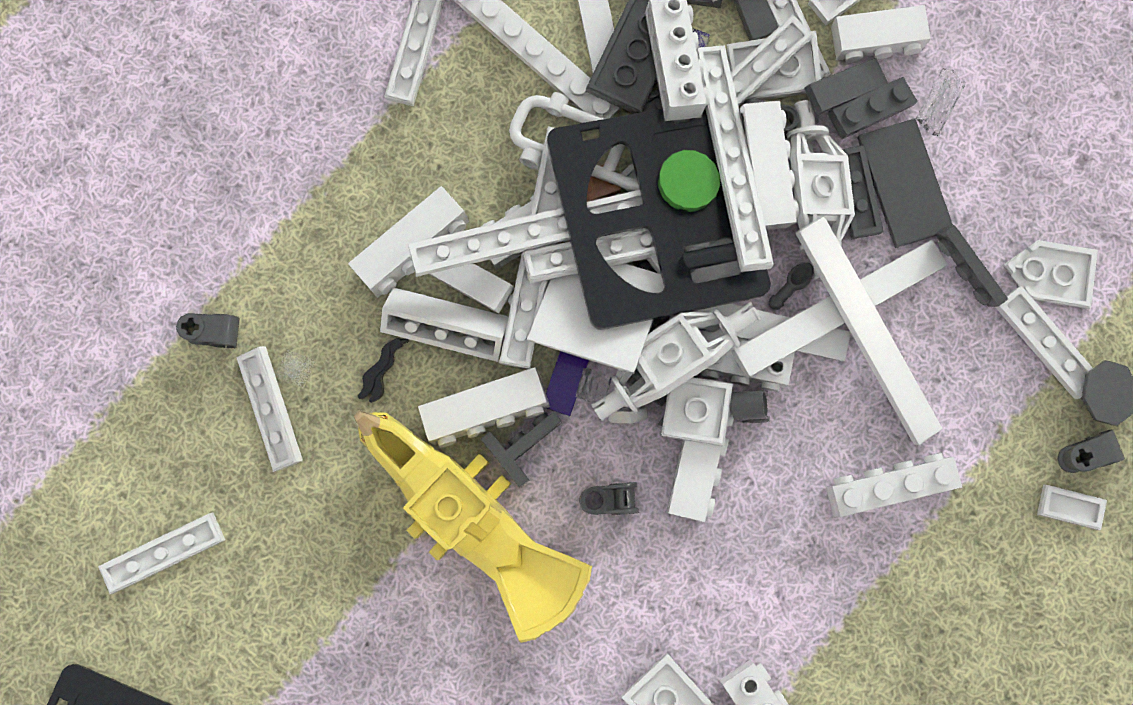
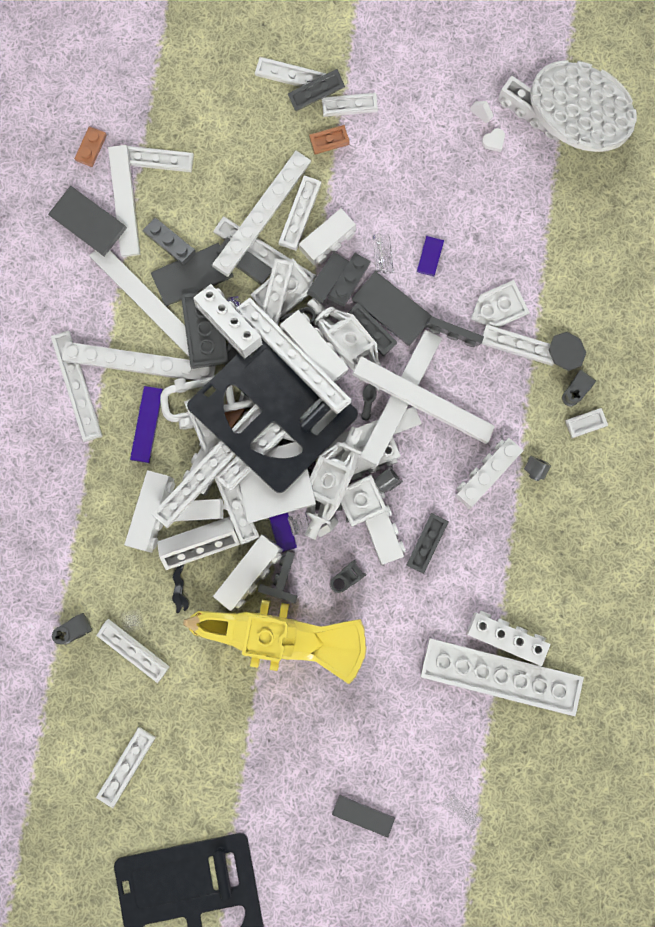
camera: 35 degrees left, 0 degrees up
bright green tile [658,150,720,212] -> none
none -> dark purple tile [130,386,163,464]
none -> dark grey plate [406,513,449,574]
none -> dark purple tile [417,236,444,277]
none -> dark grey plate [524,456,551,481]

